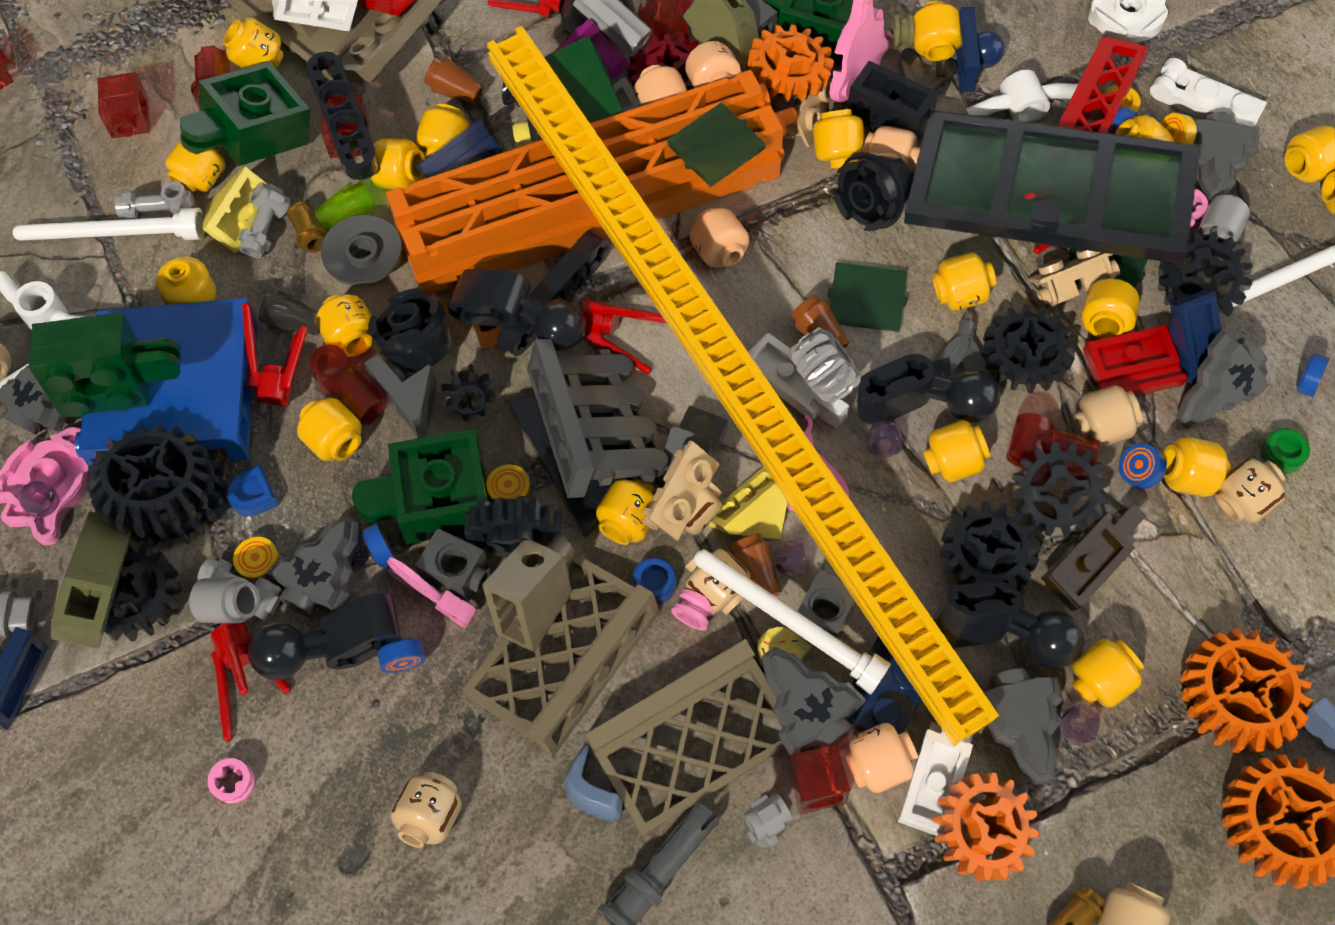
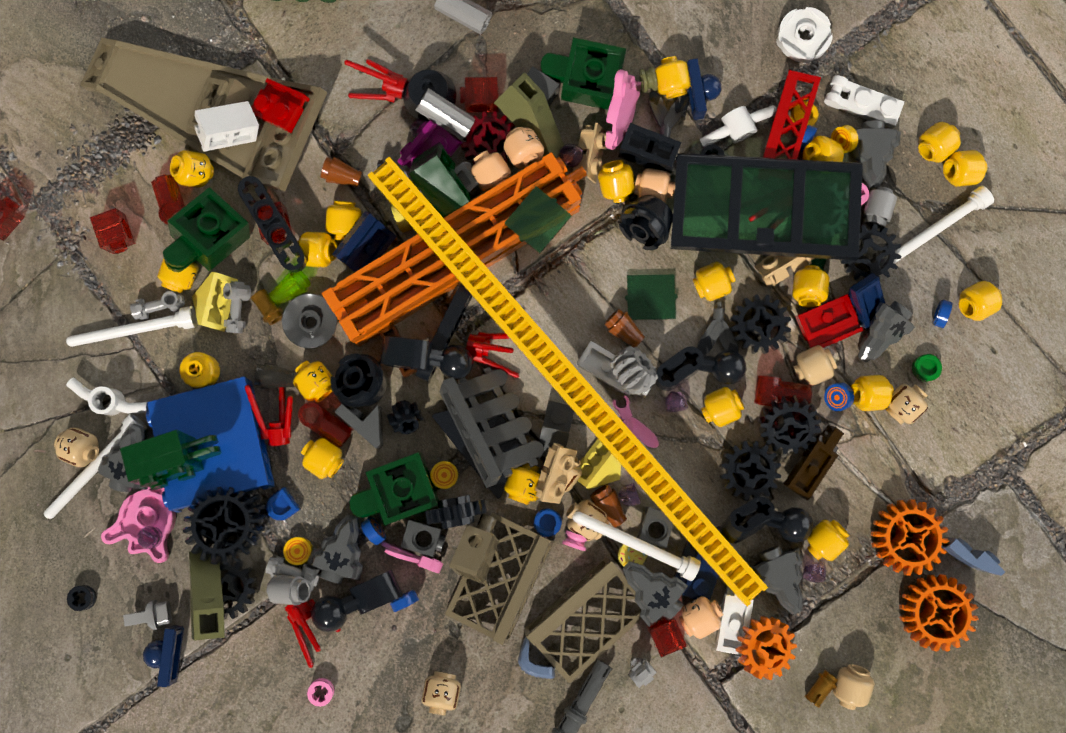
camera: 10 degrees left, 20 degrees up
light nougat head [690,208,749,268] -> none
orange gear [747,24,834,102] -> none

